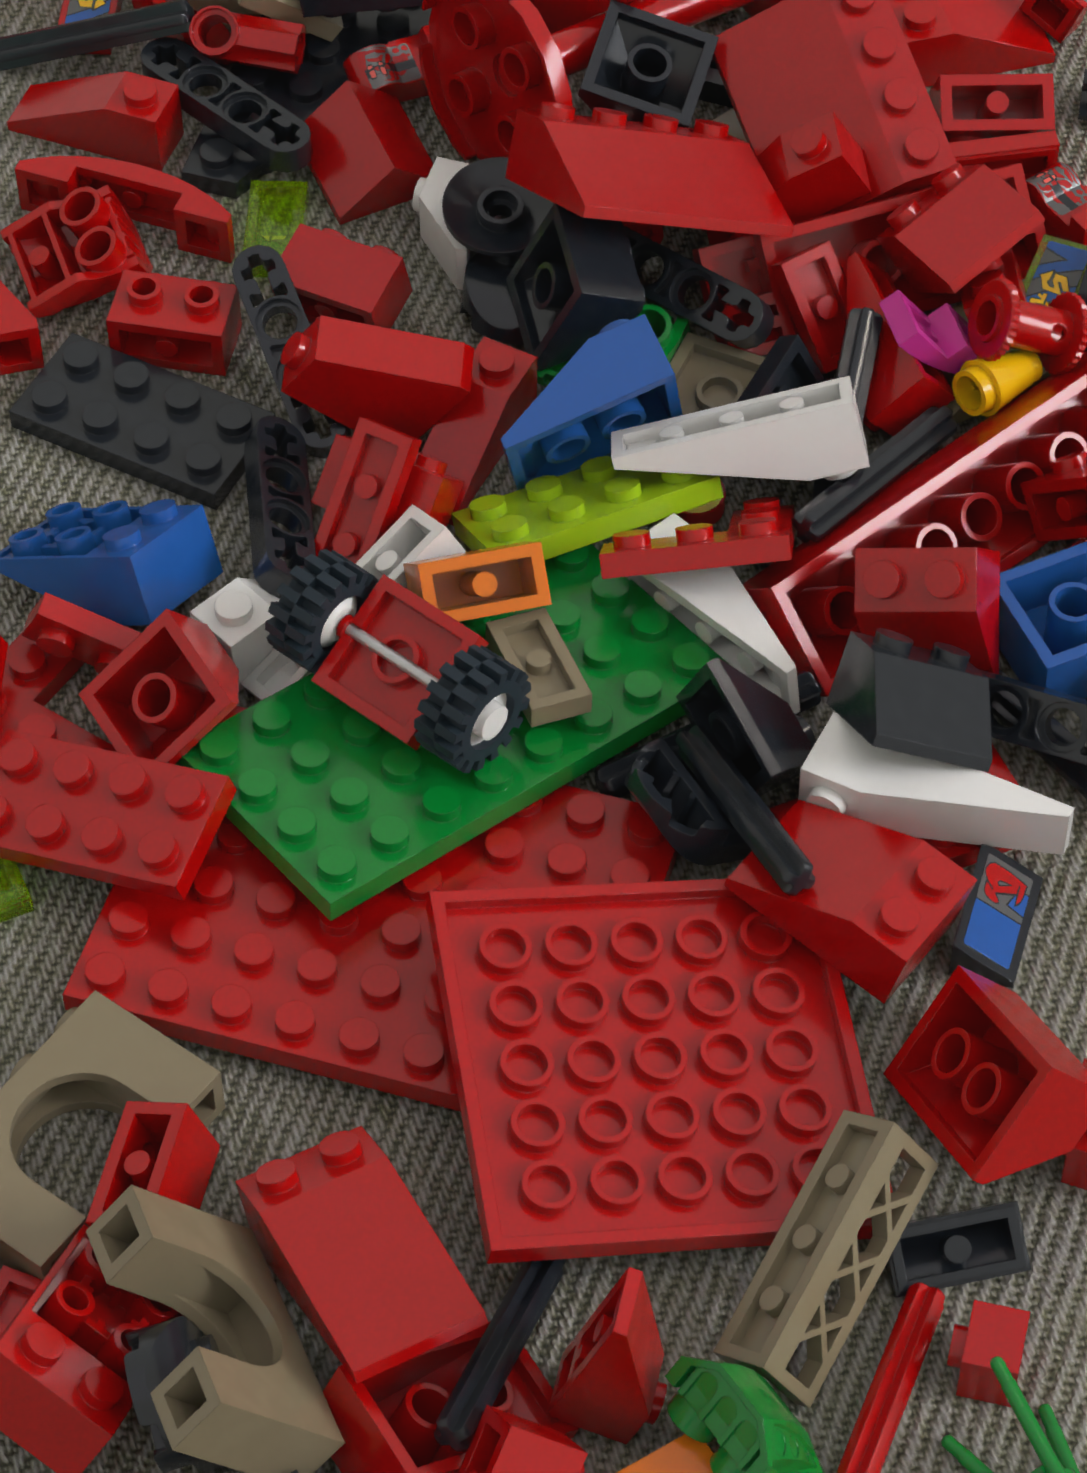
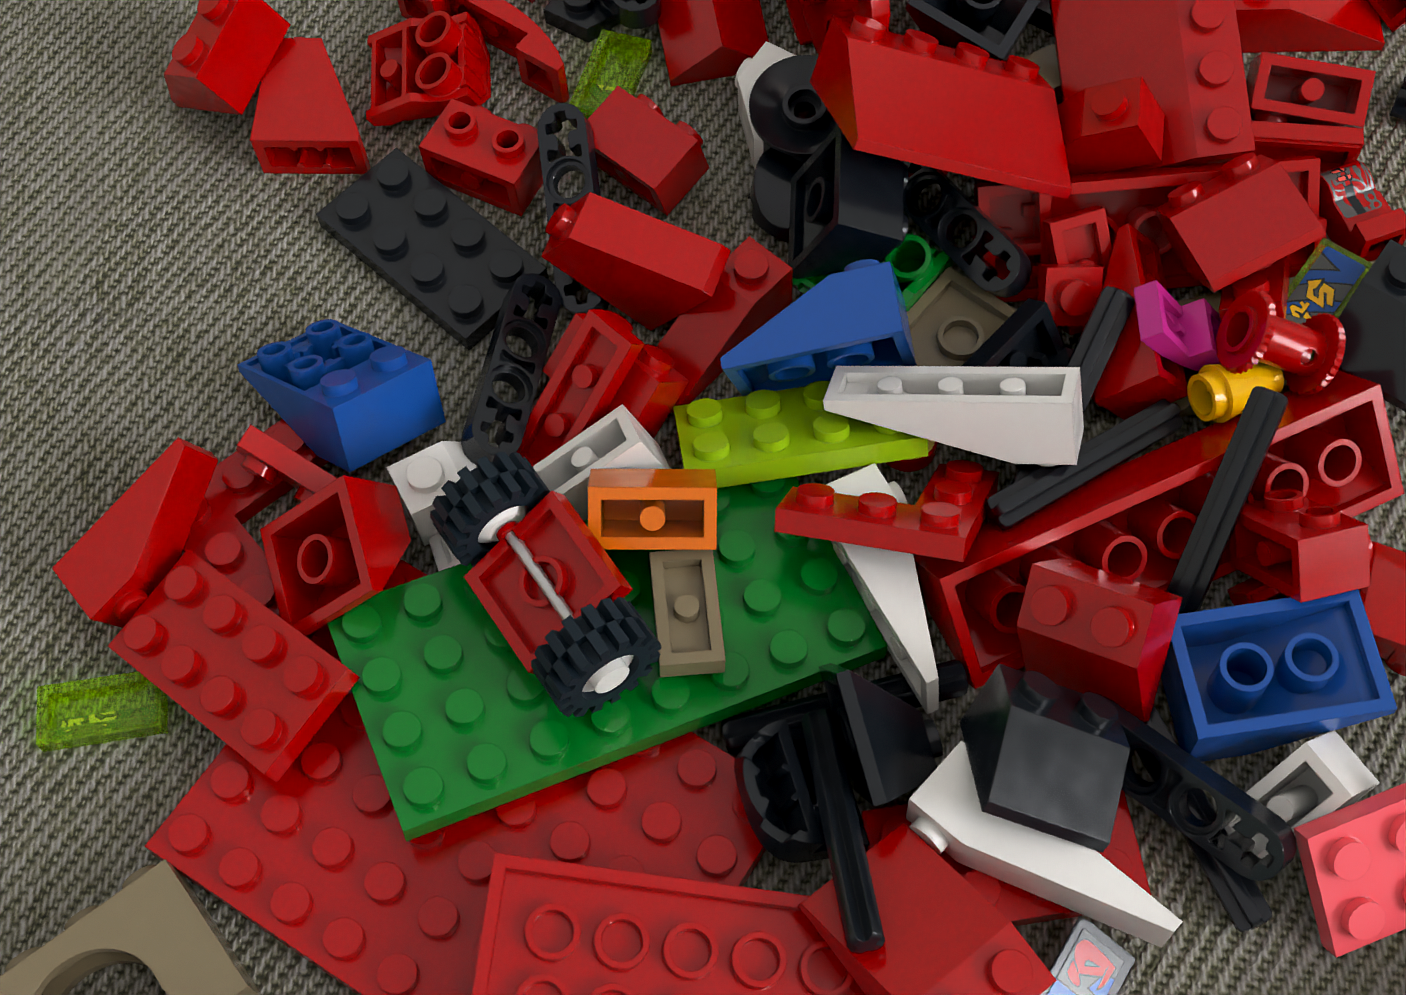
camera: 20 degrees right, 10 degrees up
none -> red plate [1037,264,1103,326]
none -> black axle [1166,386,1288,614]

